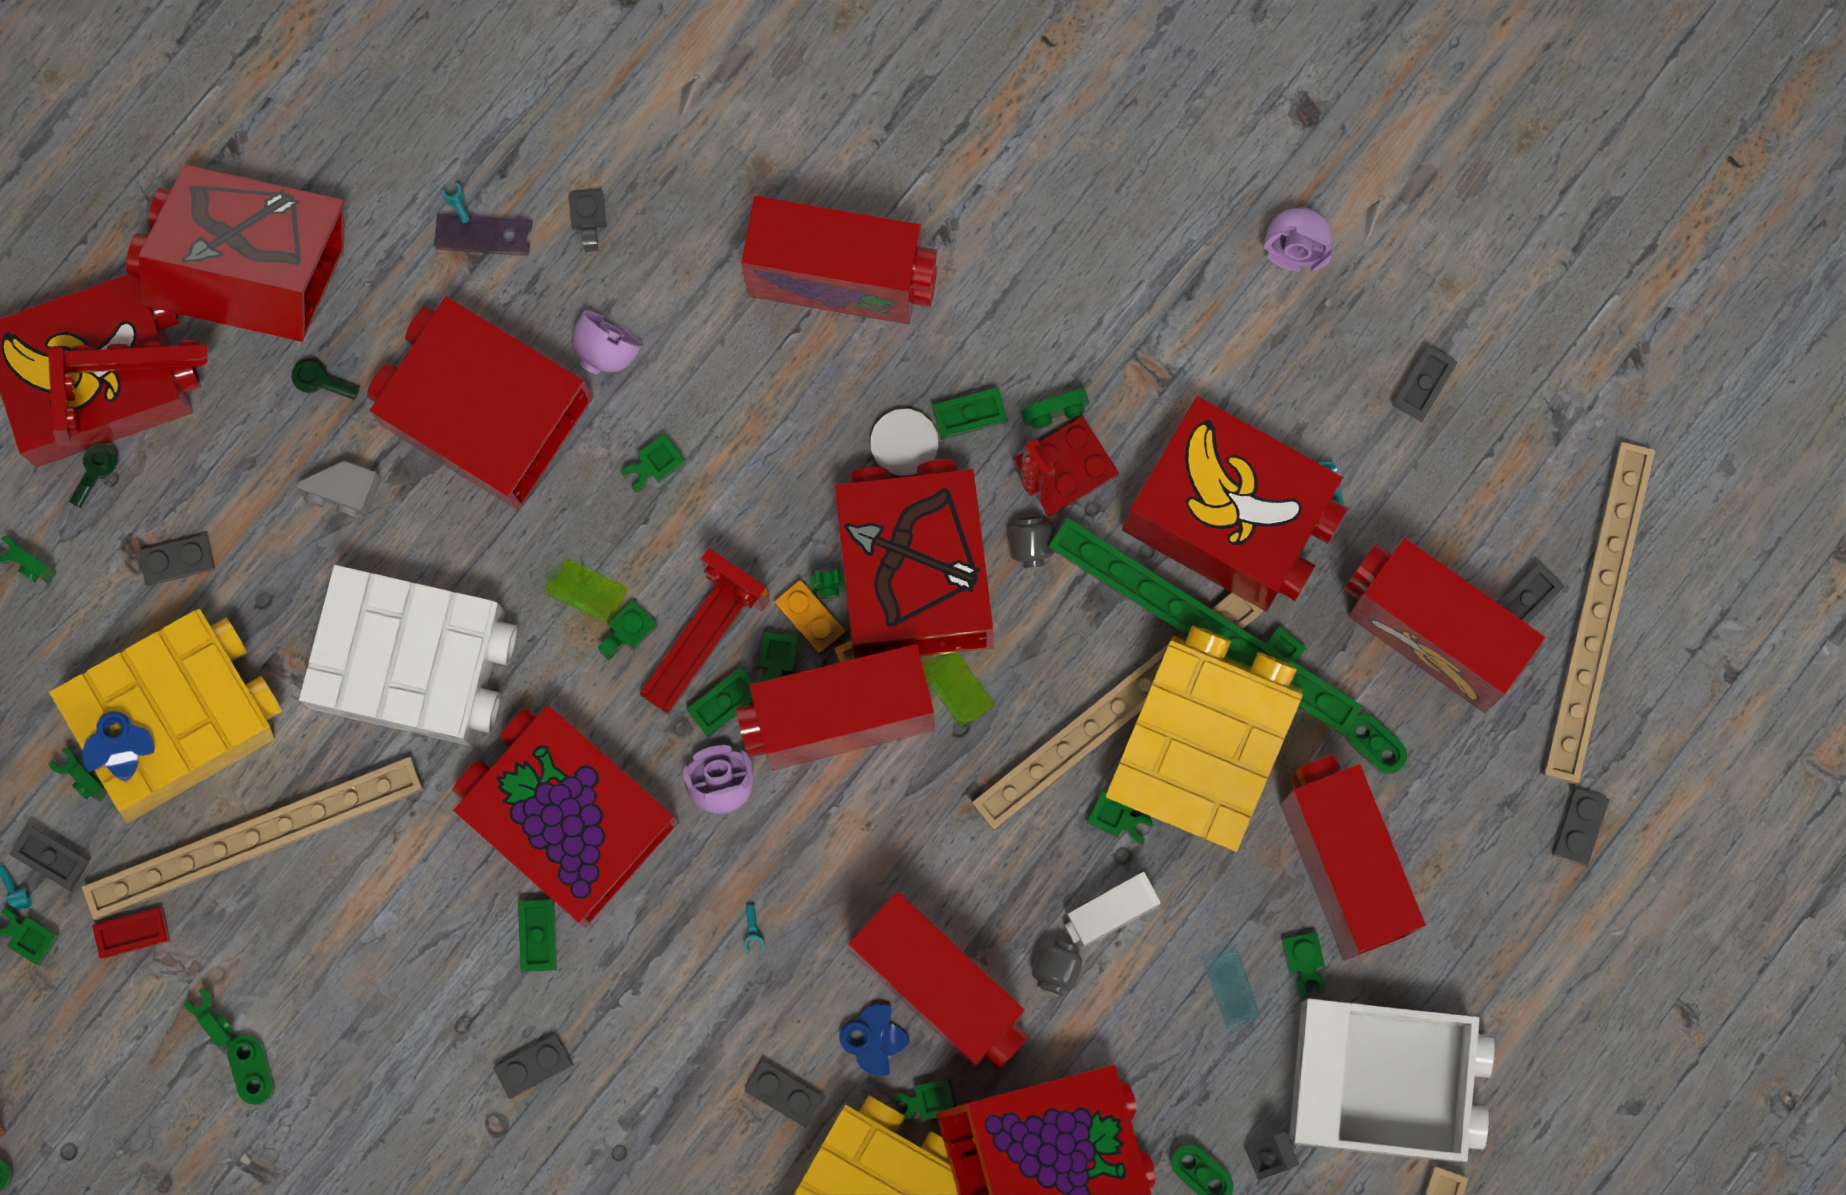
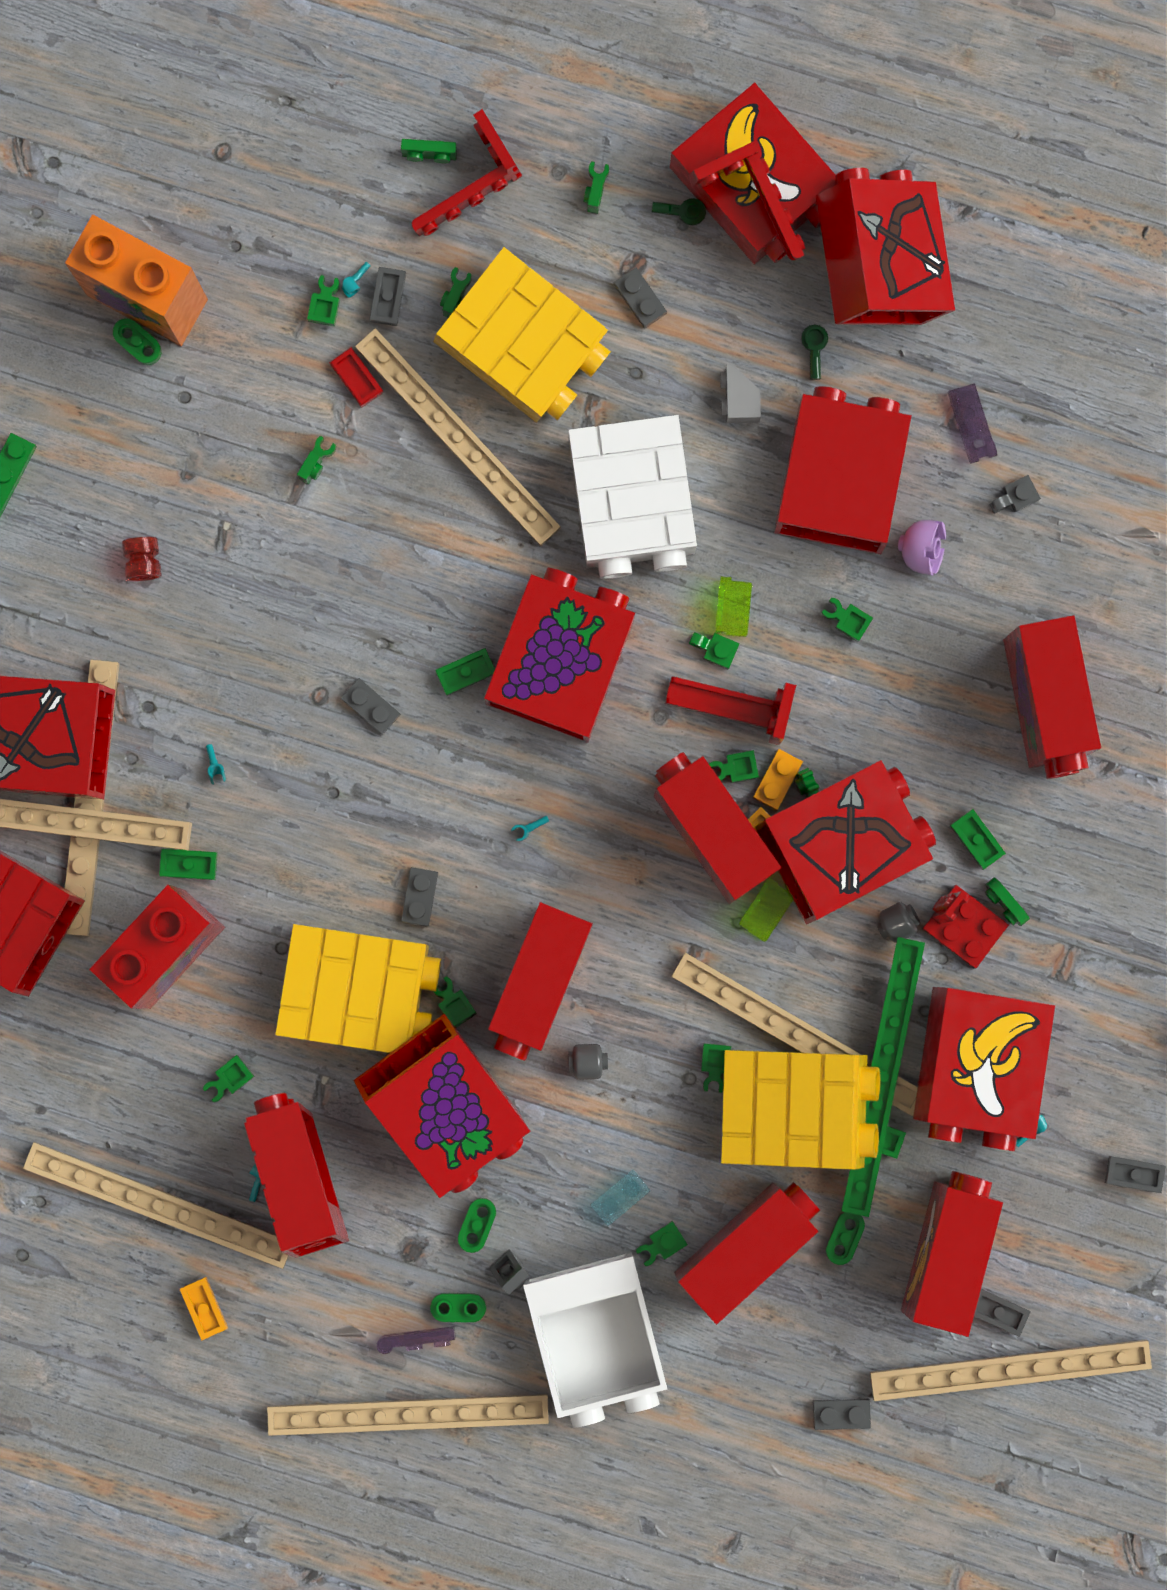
camera: 65 degrees right, 5 degrees up
blue plate [83,712,154,782] -> none
green plate [227,1035,275,1105] -> none
teal hand [441,183,469,223] -> none
lavender cylinder [683,745,754,814] -> none
green plate [686,667,754,738] -> none
blue plate [839,1005,910,1076] -> none
white tile [870,409,939,477] -> none
white slope [1064,872,1161,947] -> none

